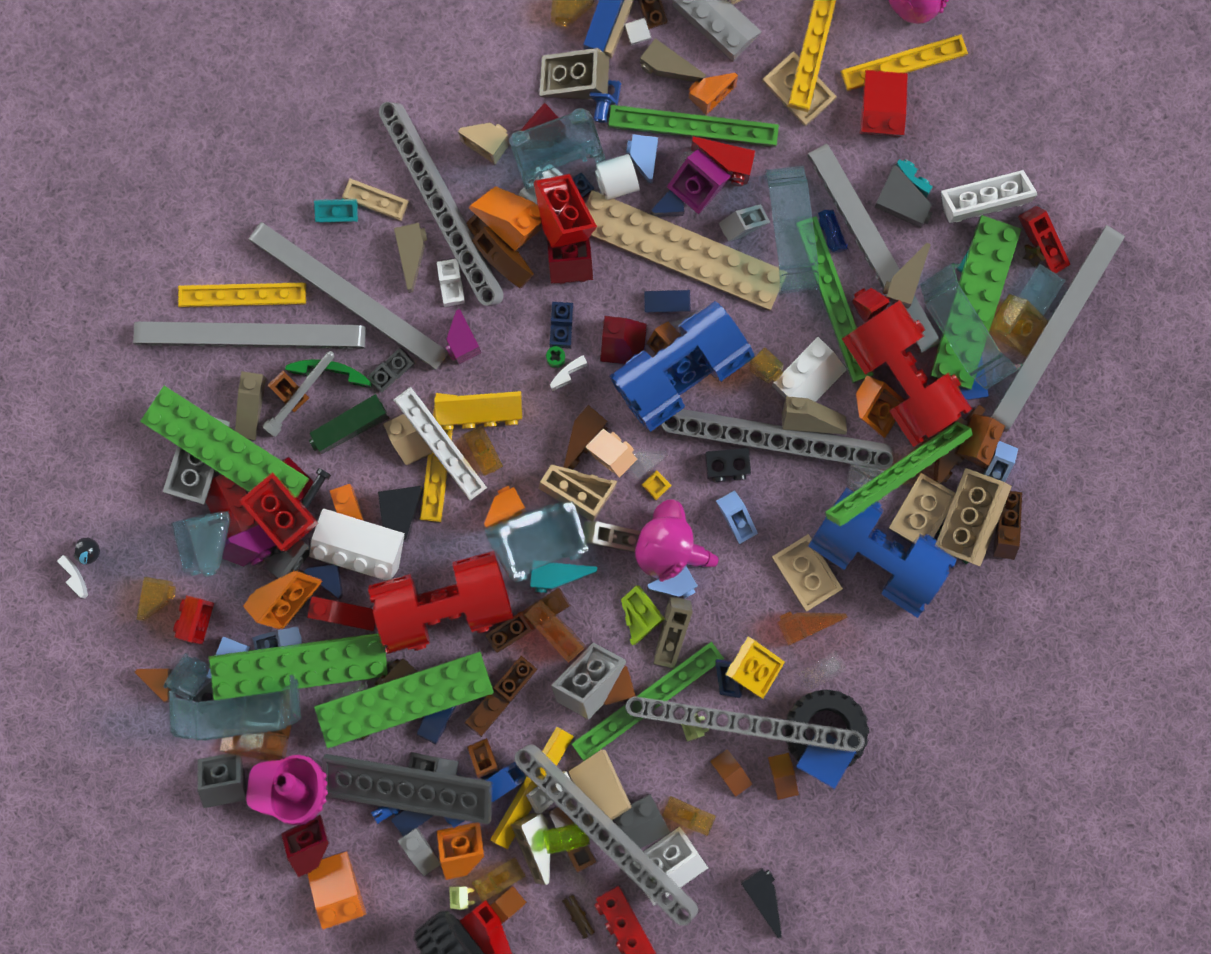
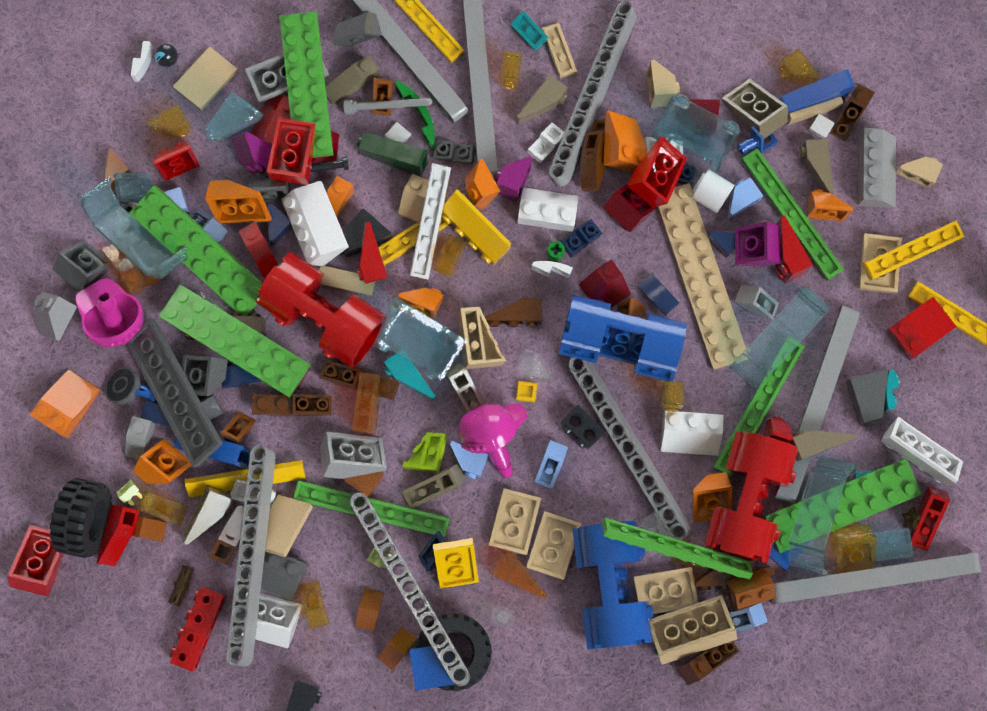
camera: 40 degrees right, 5 degrees down
dark red slope [281,815,329,877] -> none
clear neon green plate [543,823,590,854] -> none
light nougat brick [586,429,637,478] -> none
dark tan slope [782,396,847,435] -> none
clear blue plate [818,210,848,252] -> none
none -> light grey slope [33,292,77,341]
none -> tile [105,367,140,405]
none -> tan tile [173,46,238,111]
none -> dark grey slope [182,355,228,396]
none -> tan tile [320,266,376,297]
none -> dark grey slope [332,11,382,47]
none -> red slope [357,221,388,284]
none -> white tile [385,122,411,143]
none -> orange slope [465,159,500,209]
none -> tan plate [489,488,541,556]
none -> clear yellow slope [500,51,522,89]
none -> white slope [517,187,578,232]

